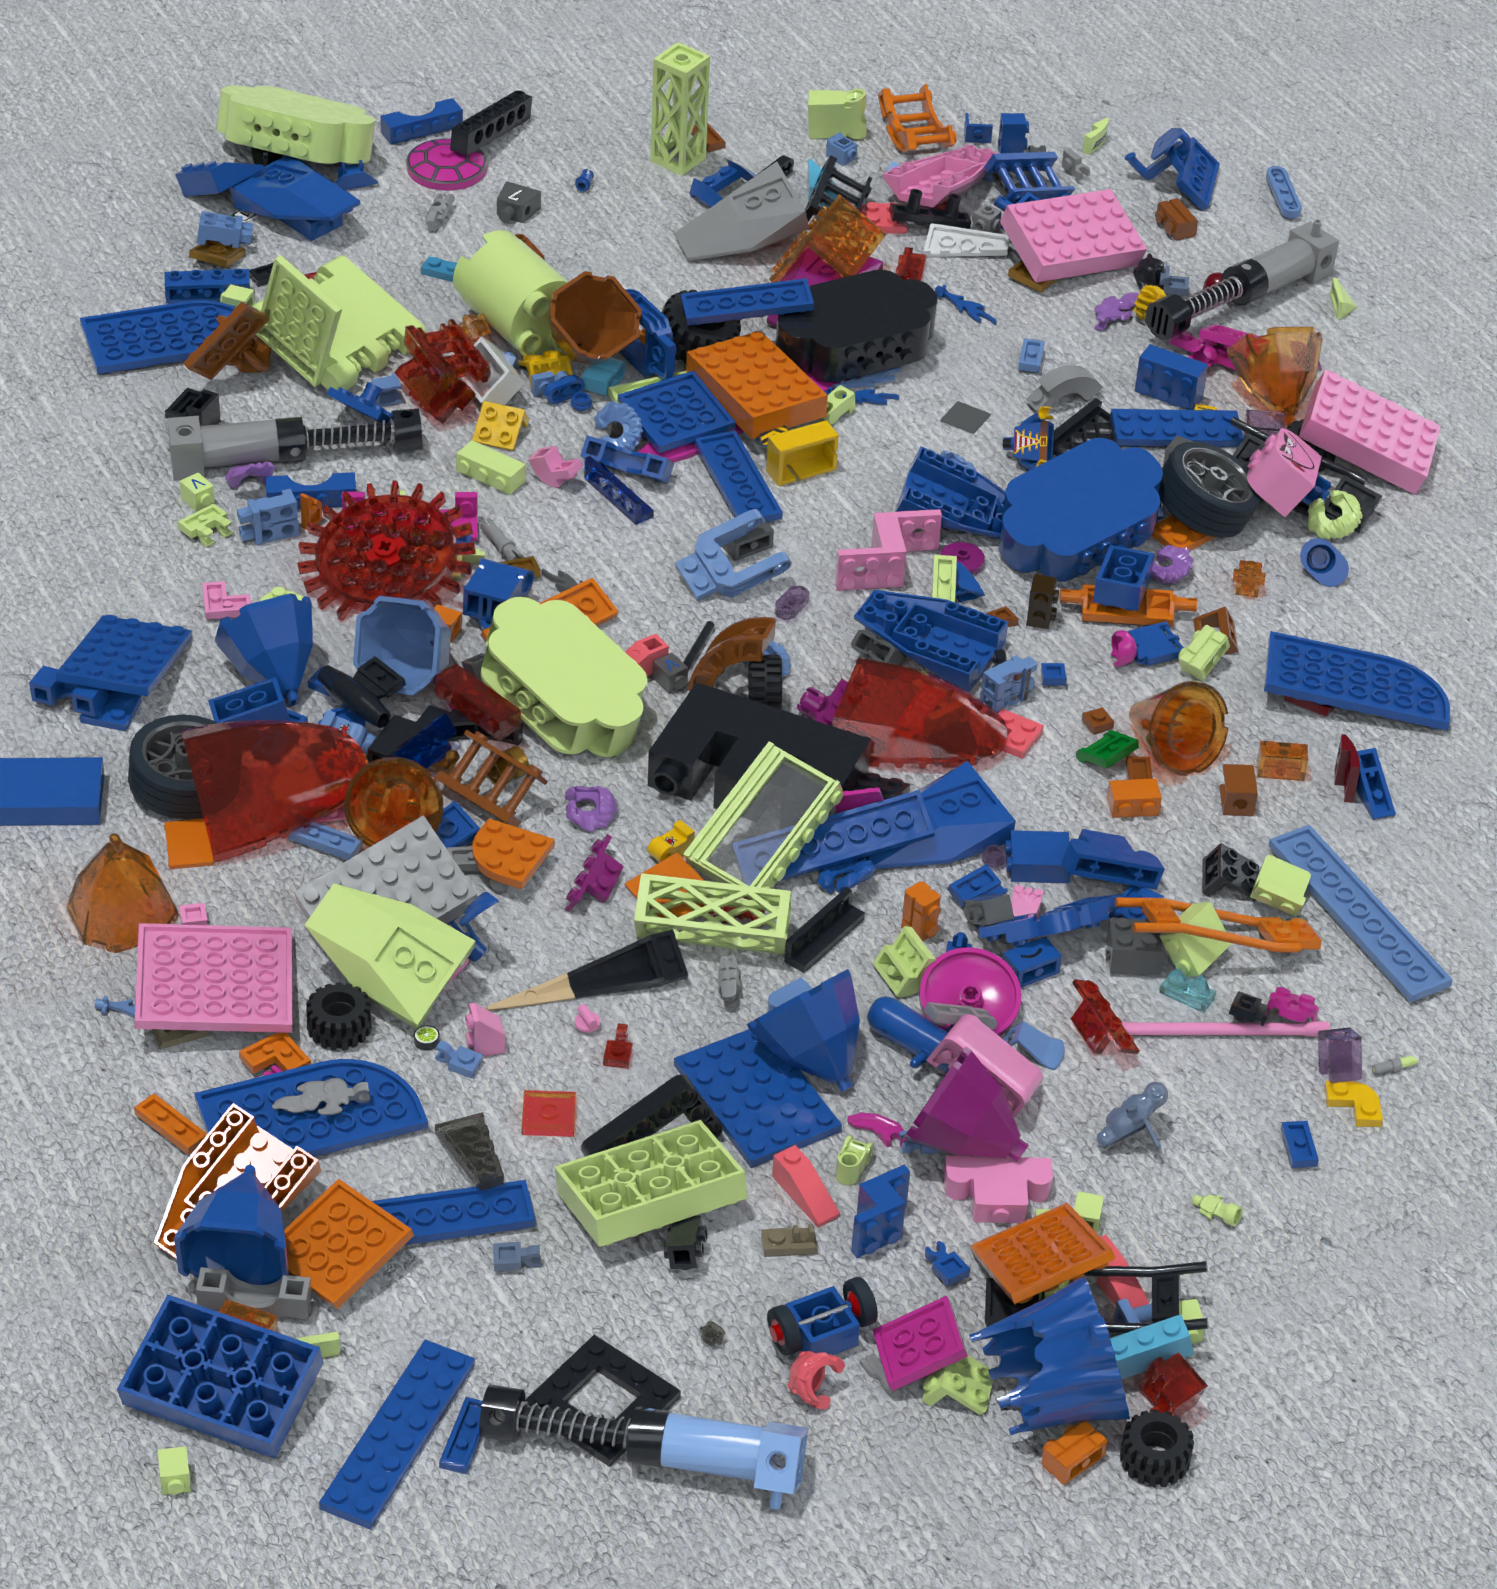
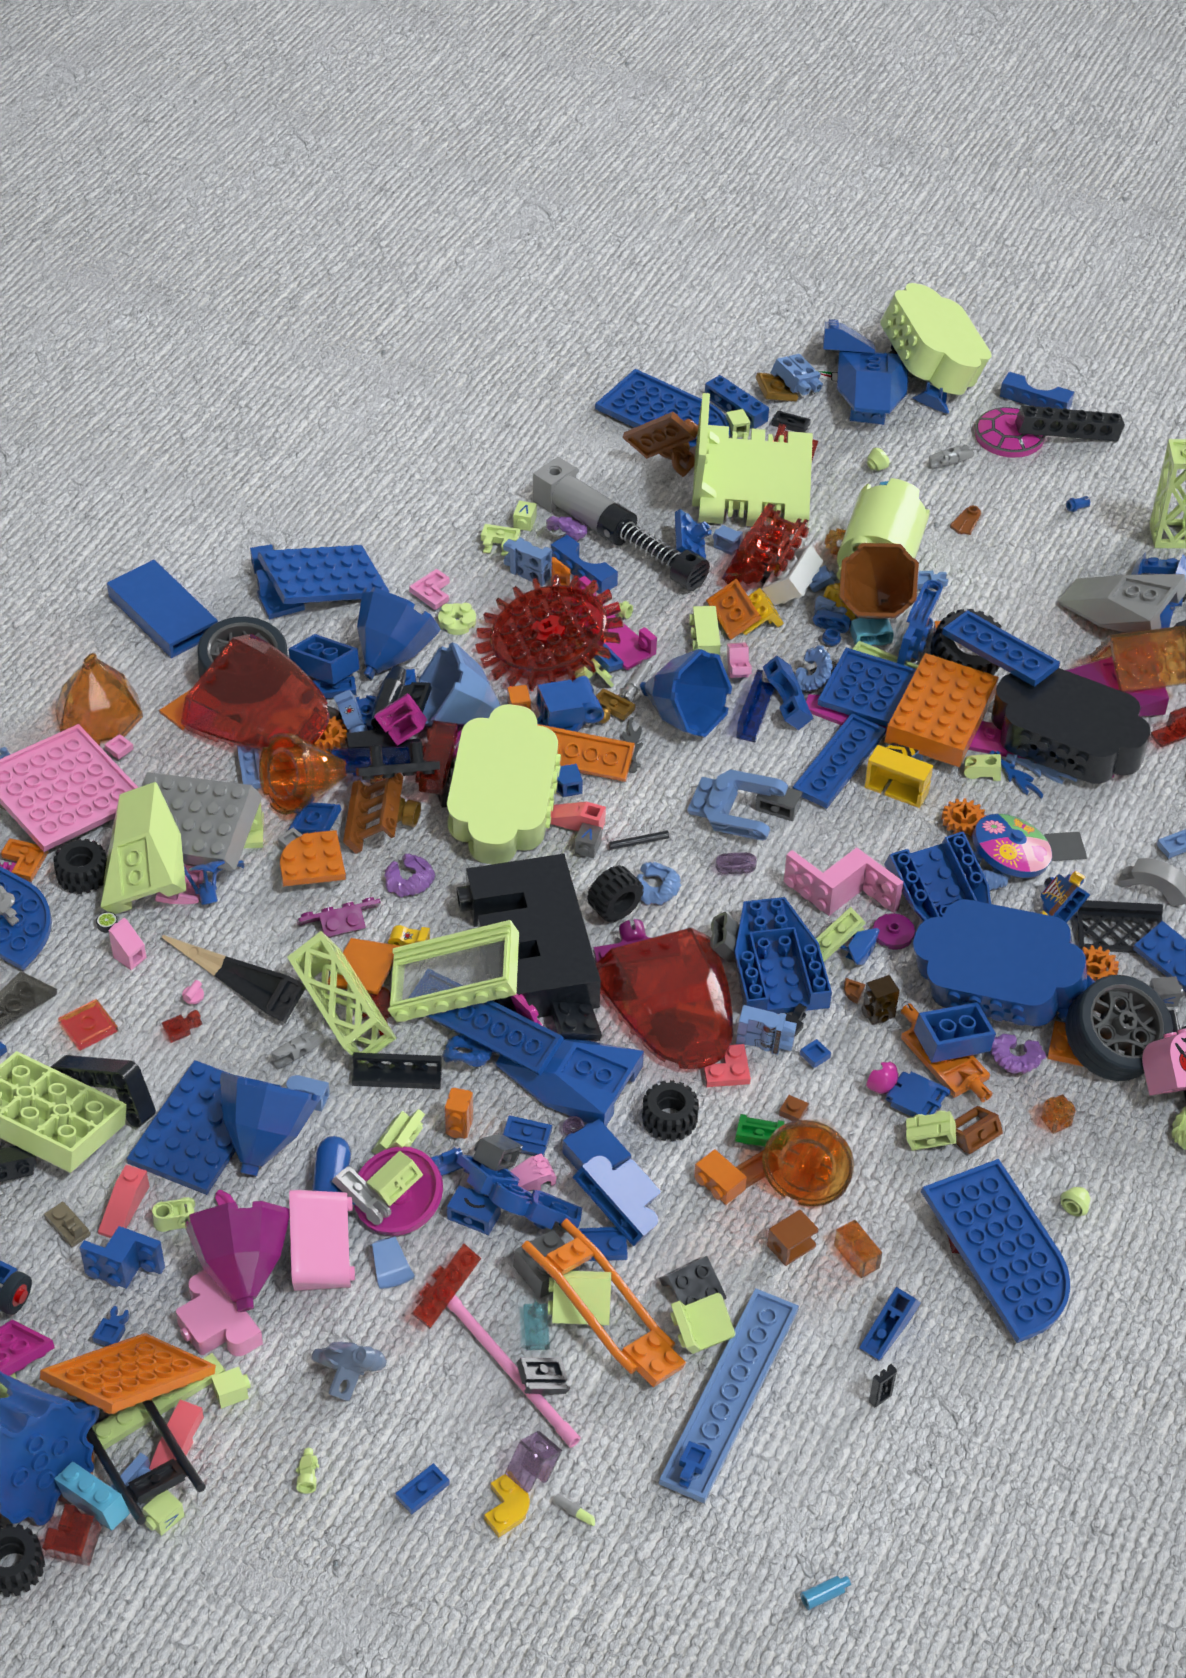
camera: 55 degrees right, 5 degrees up
black plate [165,387,221,426] -> none
medium blue plate [435,1041,483,1078] -> none
dark grey torso [497,181,541,223] -> none
dark orange fence [688,617,776,691] -> none
dark pink plate [1267,987,1319,1022] -> none
blue piece [1300,538,1349,587] -> none
dark red slope [1334,734,1360,803] -> none
none -> black plate [356,742,440,780]
none -> yellowish green hinge [366,1151,423,1206]
none -> dark pink plate [374,693,427,746]
none -> blue piece [640,649,732,737]
none -> black tyre [642,1080,699,1141]
none -> blue plate [679,1441,712,1489]
none -> orange tile [706,579,762,640]
none -> yellowish green cone [867,448,890,471]
none -> black tile [869,1364,897,1408]
none -> orange gear [941,798,986,837]
none -> dish [972,814,1052,878]
none -> yellowish green cone [1060,1187,1091,1216]

